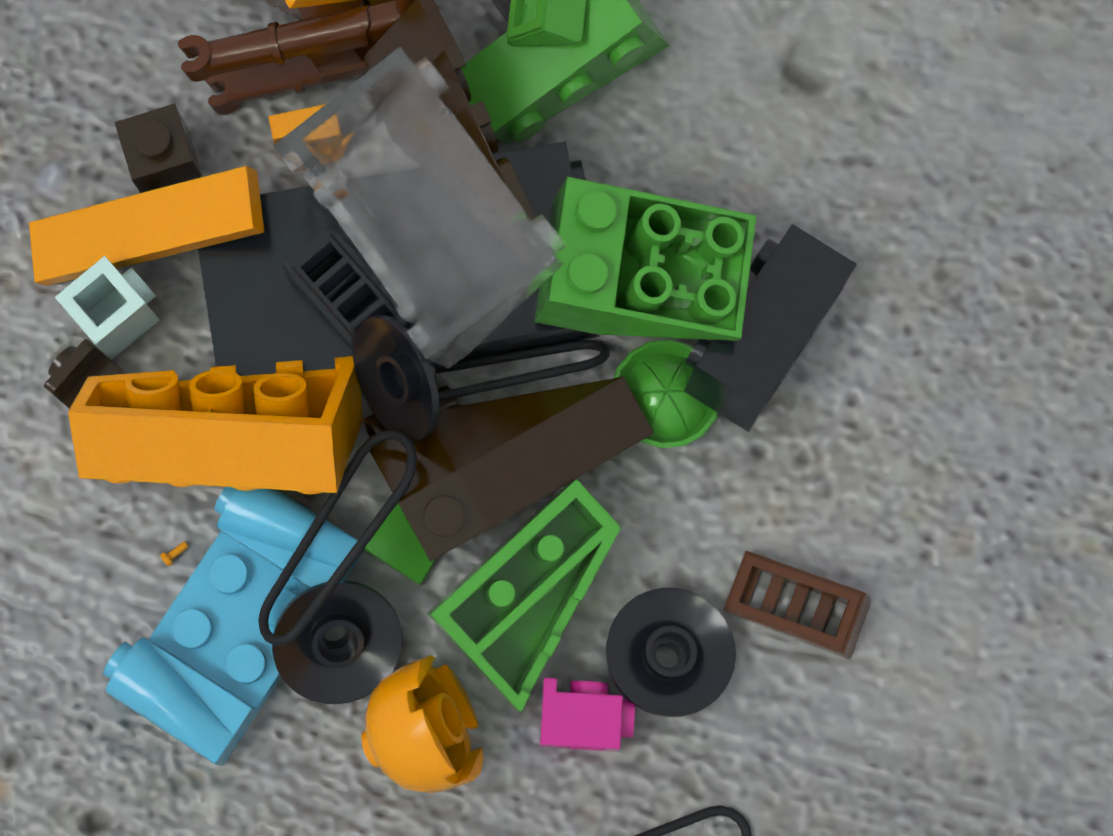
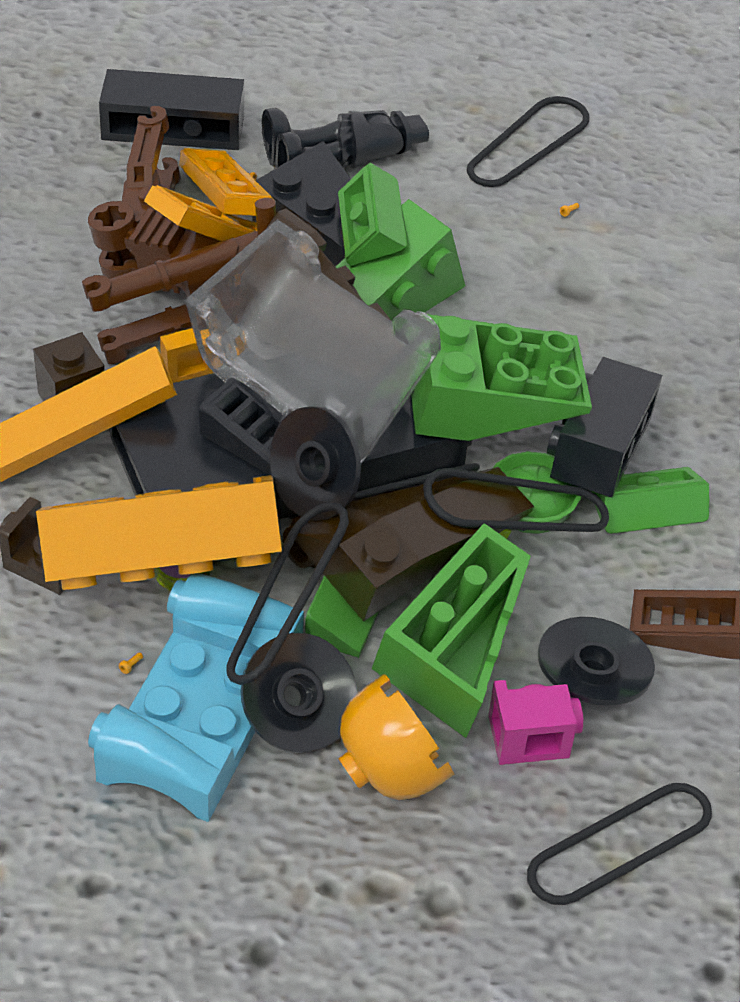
camera: 15 degrees left, 30 degrees down
light aqua brick [55,256,160,360] -> none
none -> black piece [423,468,609,532]
none -> bright green slope [589,467,709,534]

